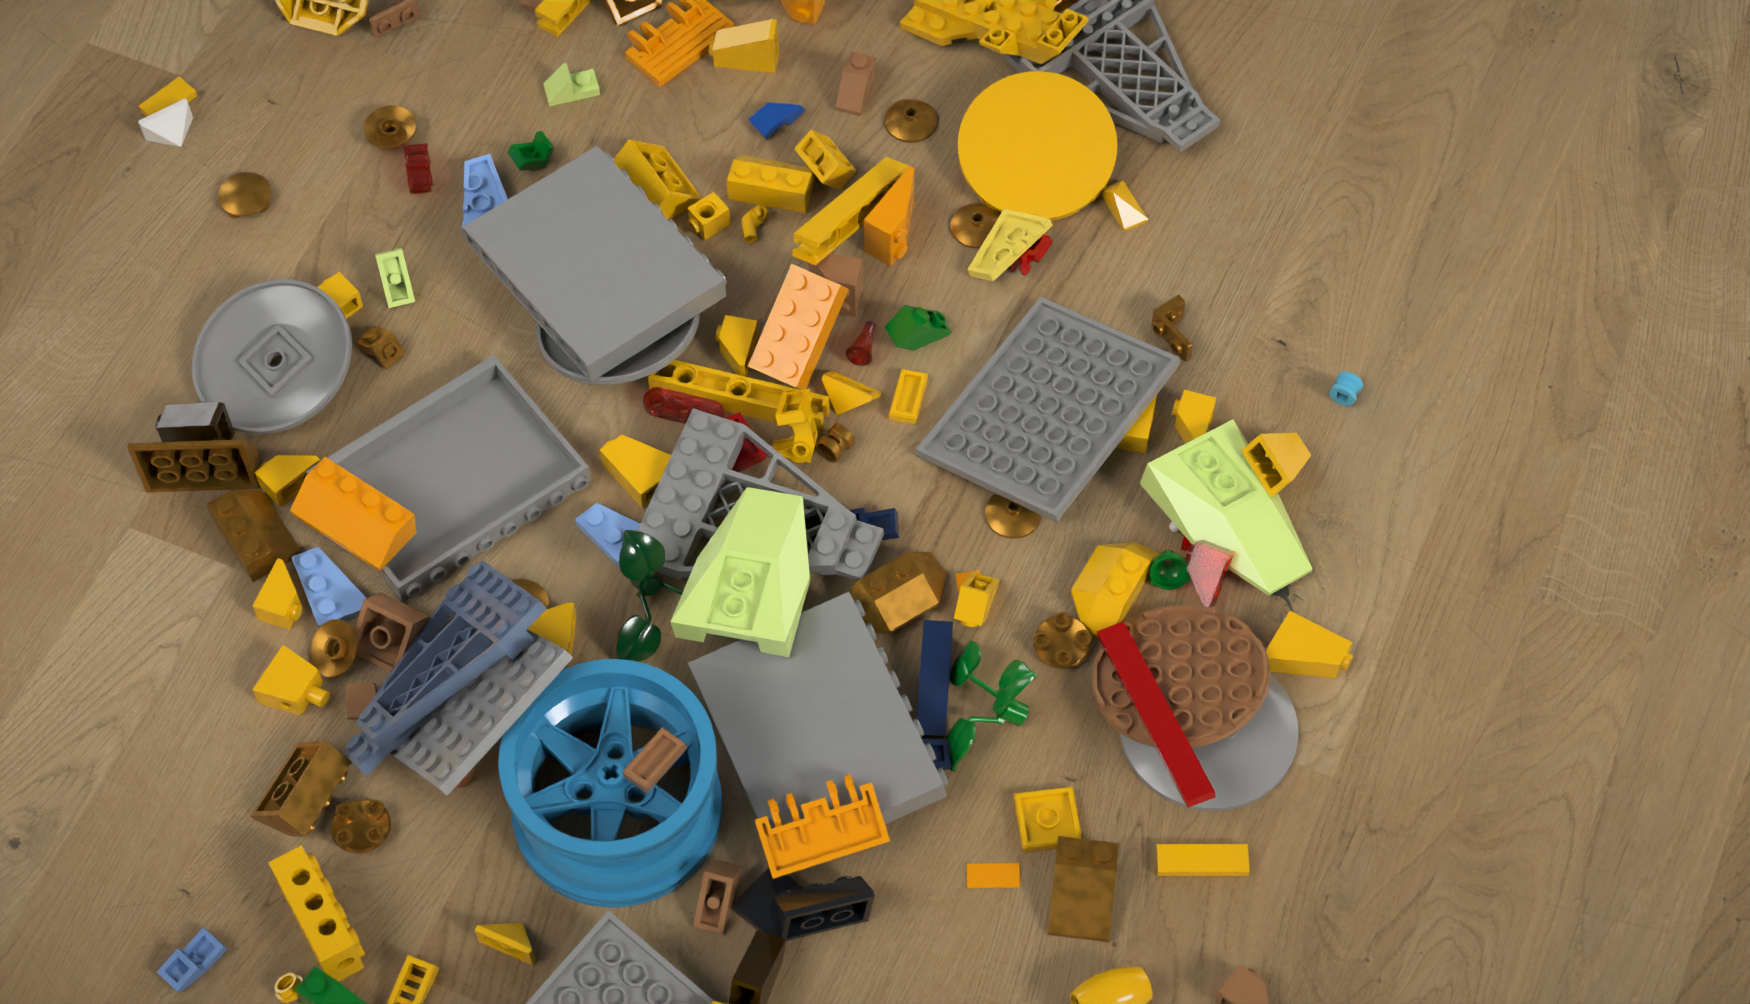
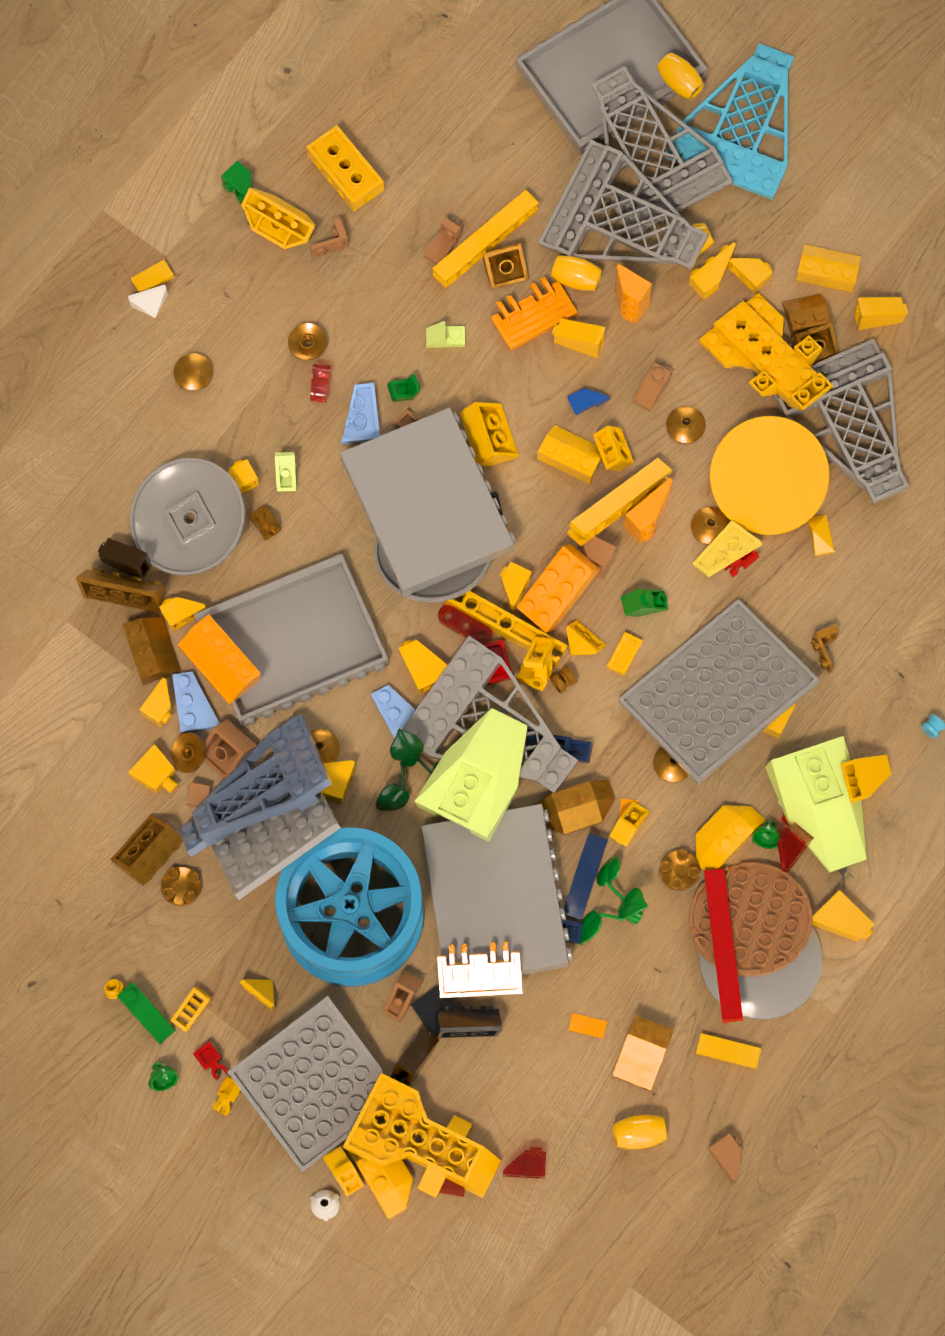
camera: 15 degrees right, 15 degrees up
medium blue slope [157,927,228,993] -> none
yellow brick [268,845,365,981] -> none
medium nougat tile [622,727,687,794] -> none
yellow brick [687,192,731,241] -> none
yellow arm [741,205,767,243] -> none
clear red cone [846,321,876,366] -> none
yellow tile [1013,786,1082,853] -> none
yellow slope [1172,390,1217,443] -> none

